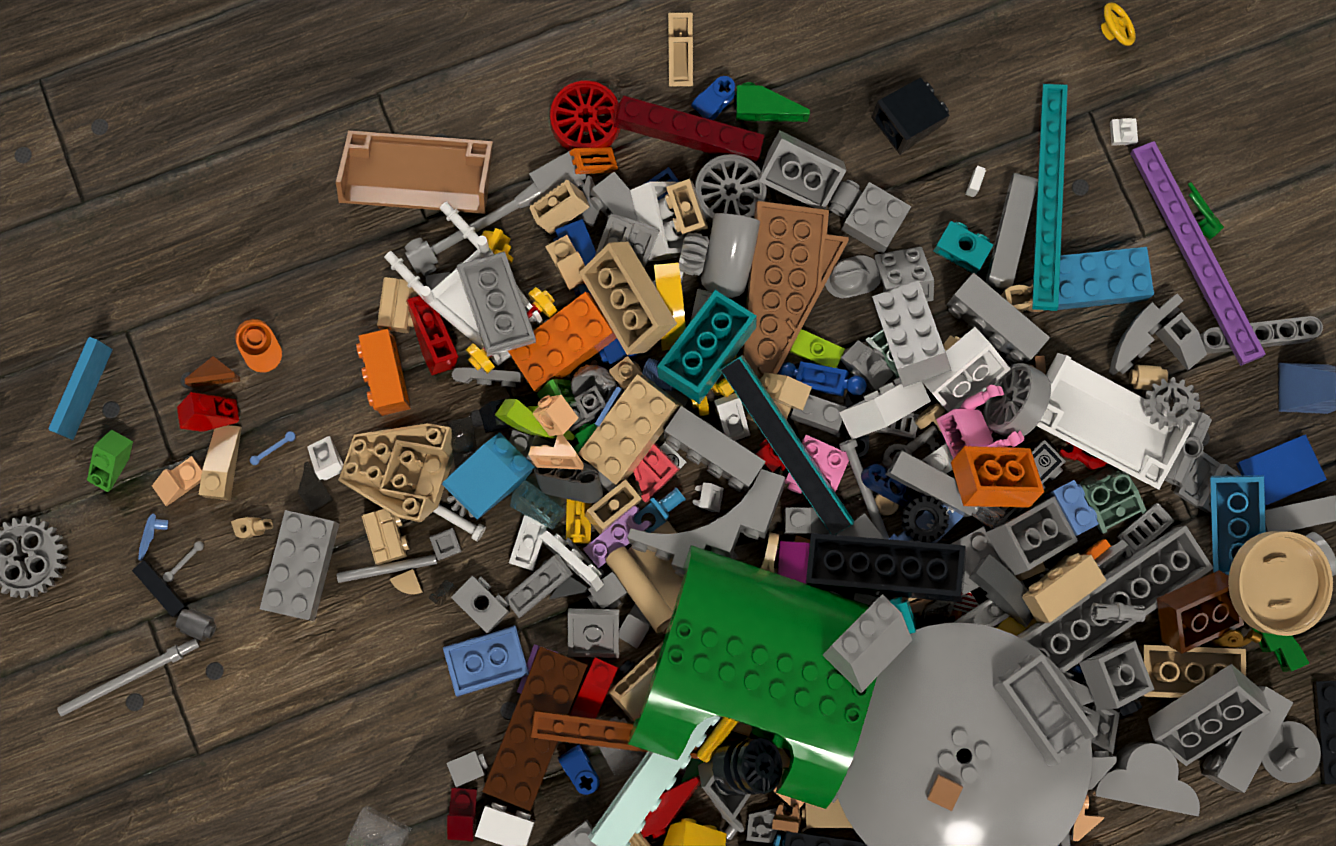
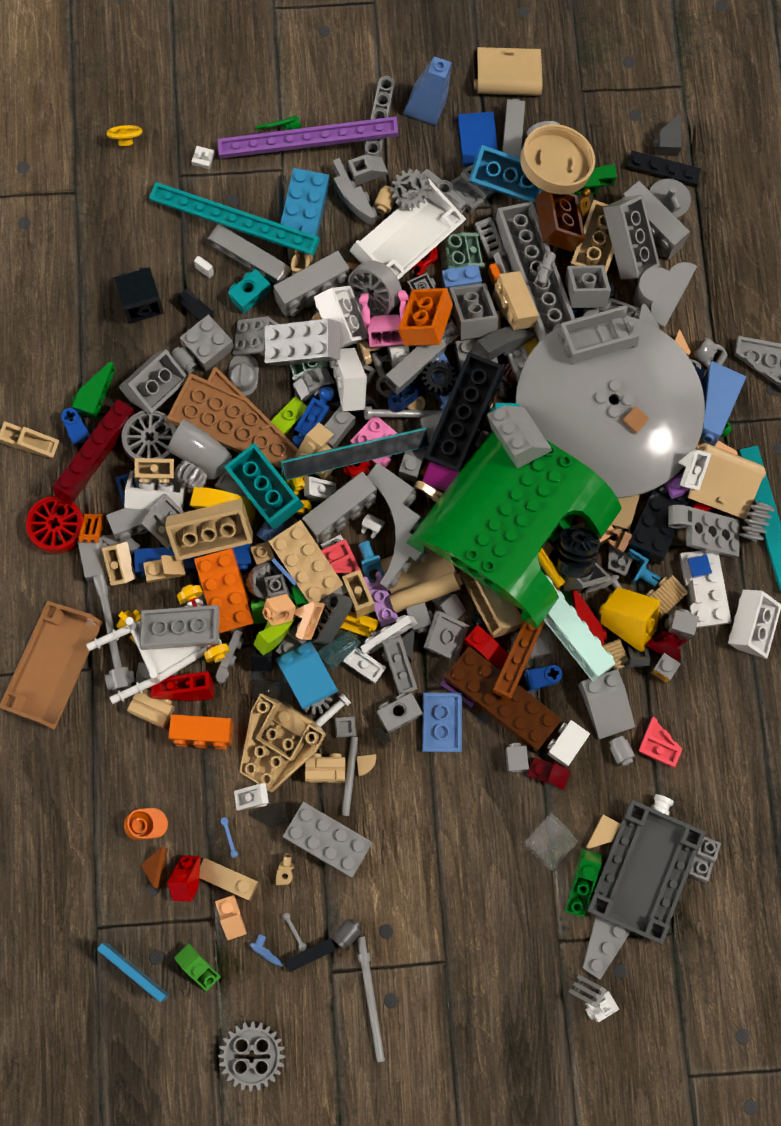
camera: 75 degrees left, 5 degrees down
none -> black axle [177,289,214,321]

